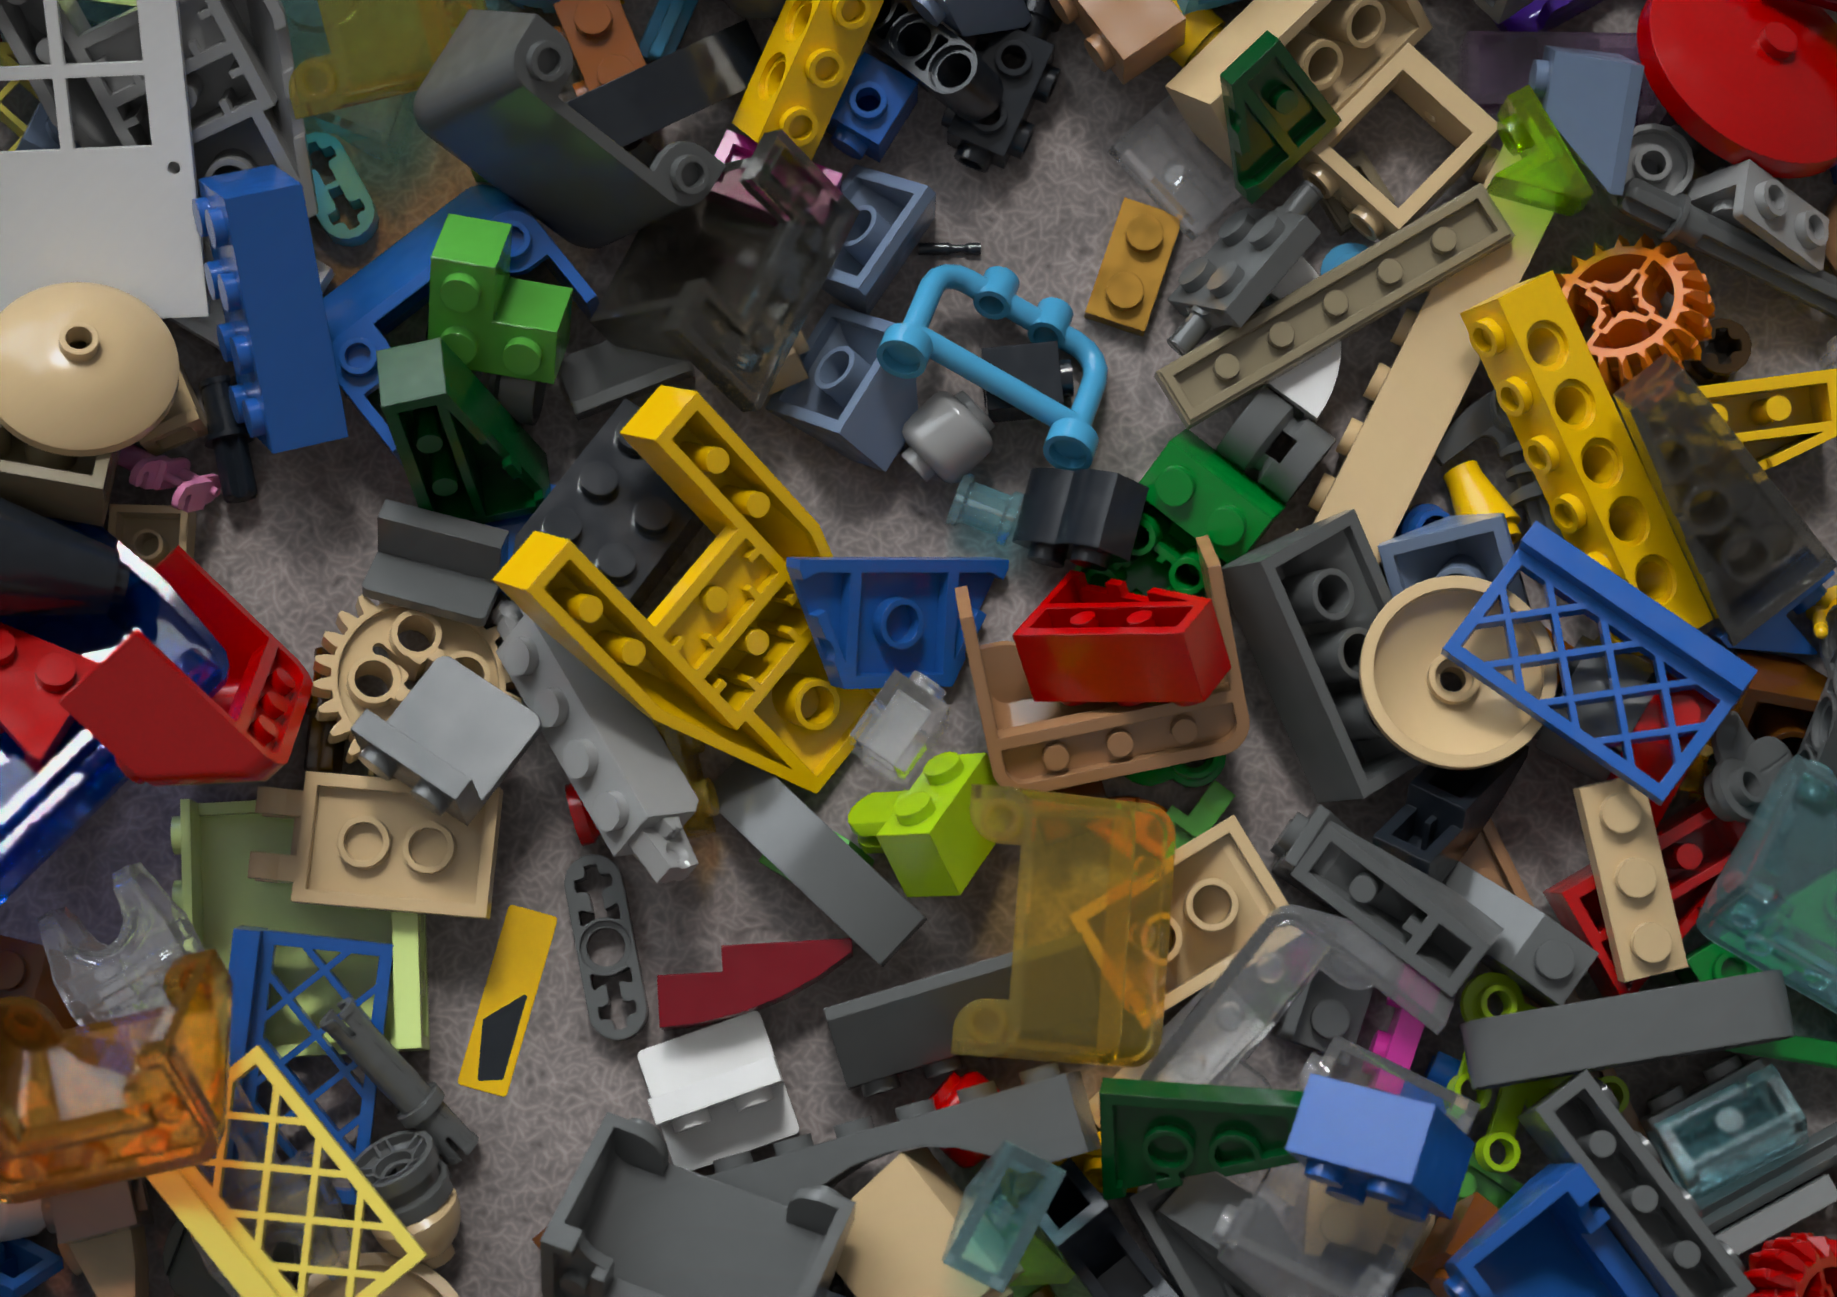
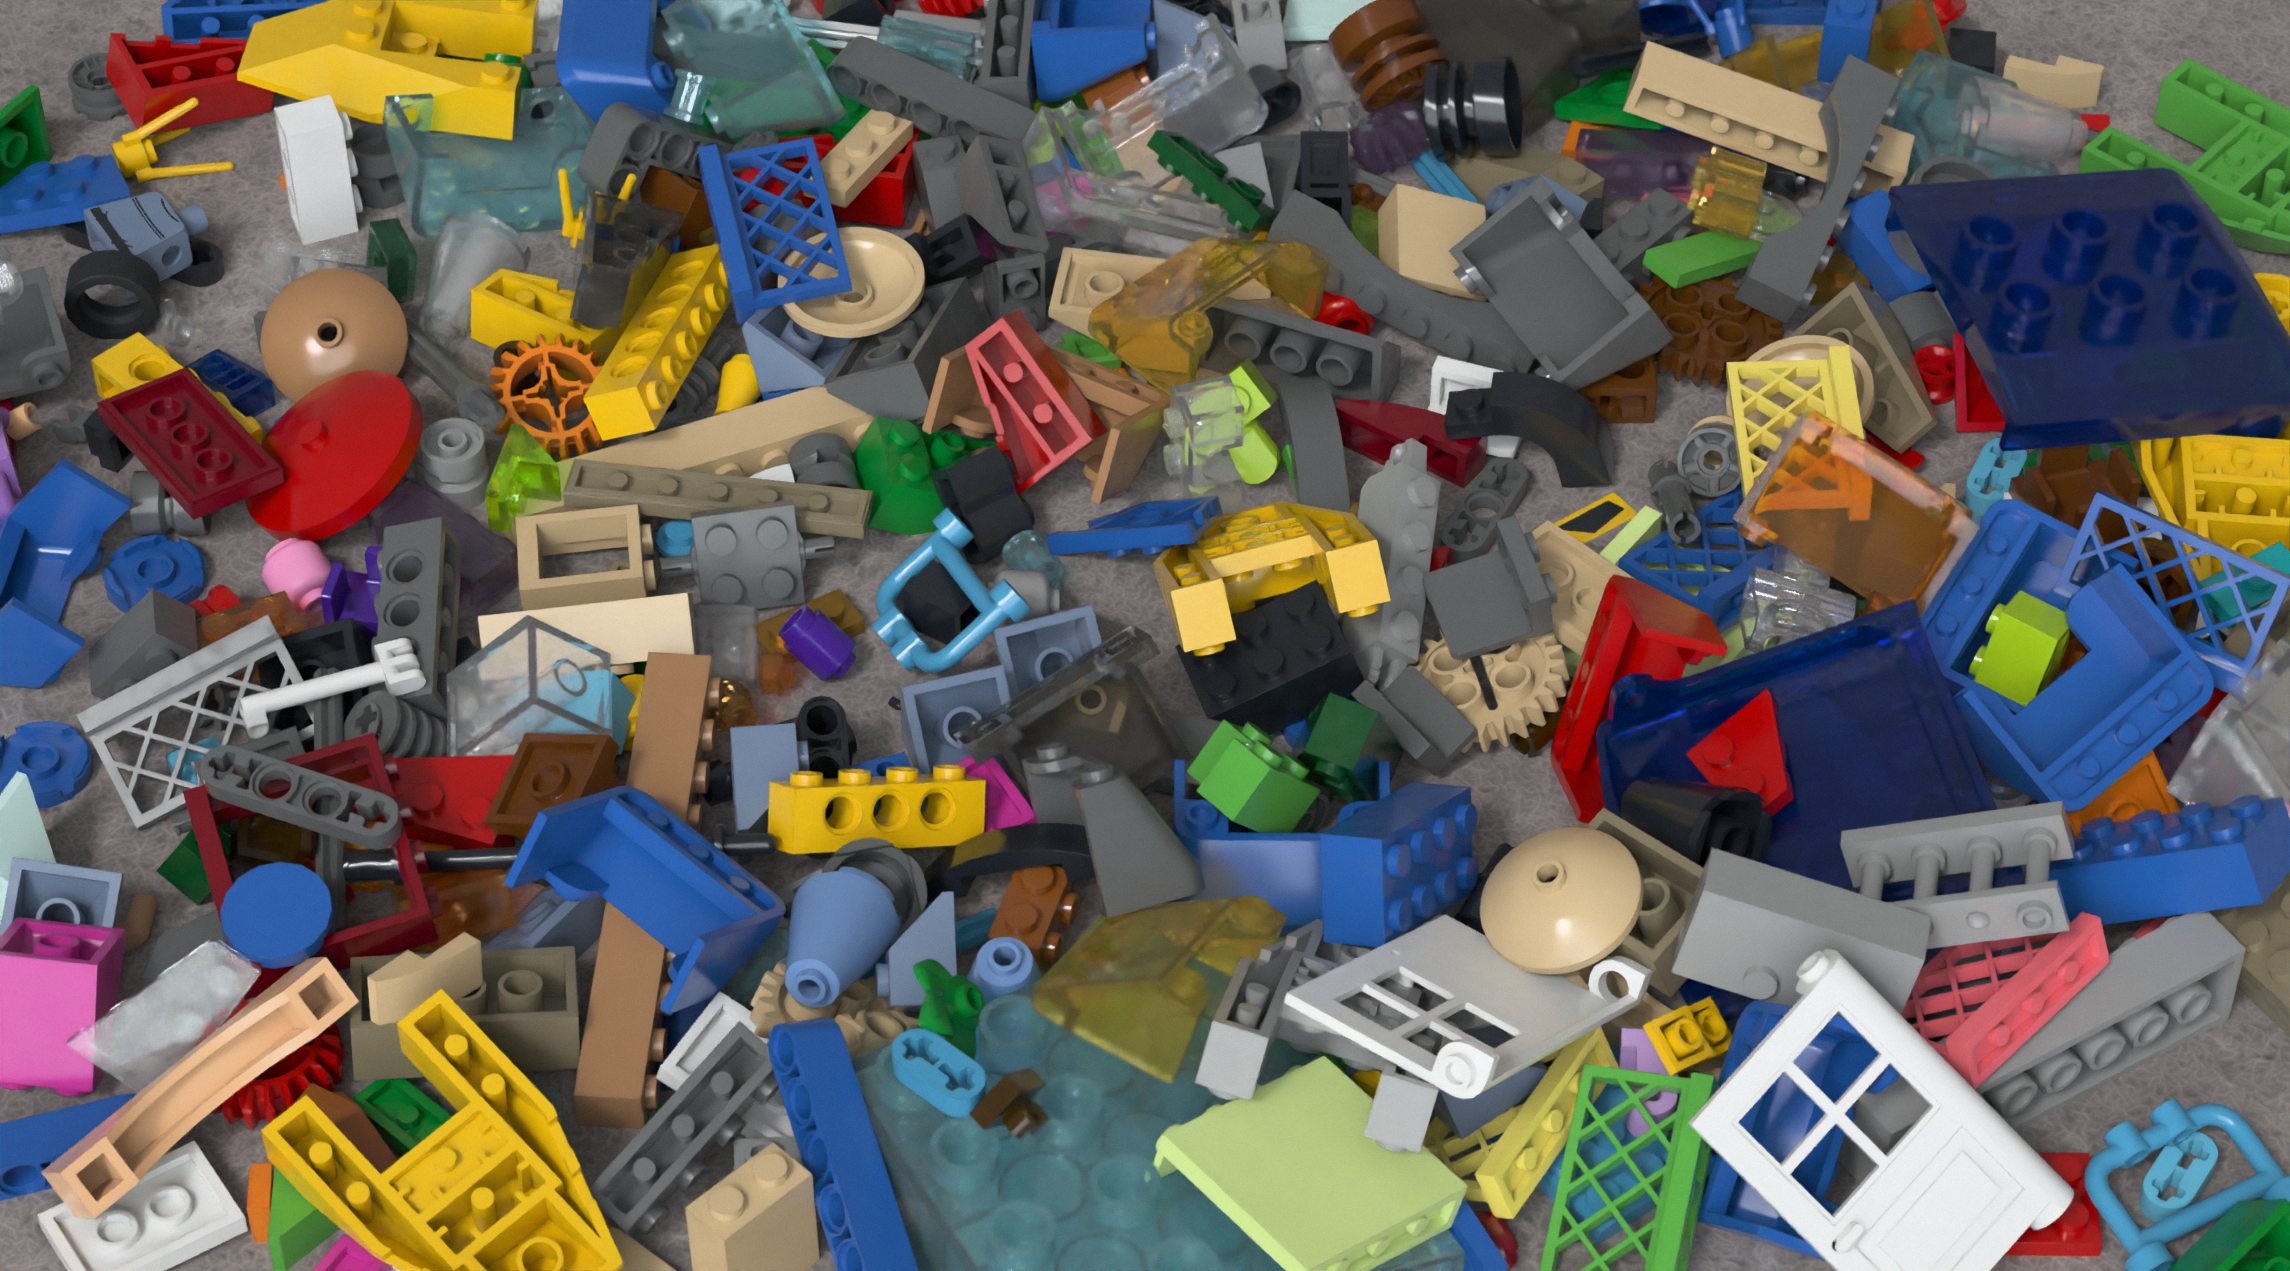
camera: 140 degrees left, 35 degrees down
clear light blue slope [942,1139,1066,1293] -> none
dark green wing [1220,30,1342,204] -> none
brick [1285,1073,1475,1223] -> none
sand blue slope [1528,45,1644,196] -> none
light grey bracket [1687,159,1829,274] -> none
none -> clear orange cone [711,681,757,732]
none -> clear orange plate [758,647,794,698]
none -> dark purple brick [778,605,856,681]
none -> black arch [1444,372,1616,488]

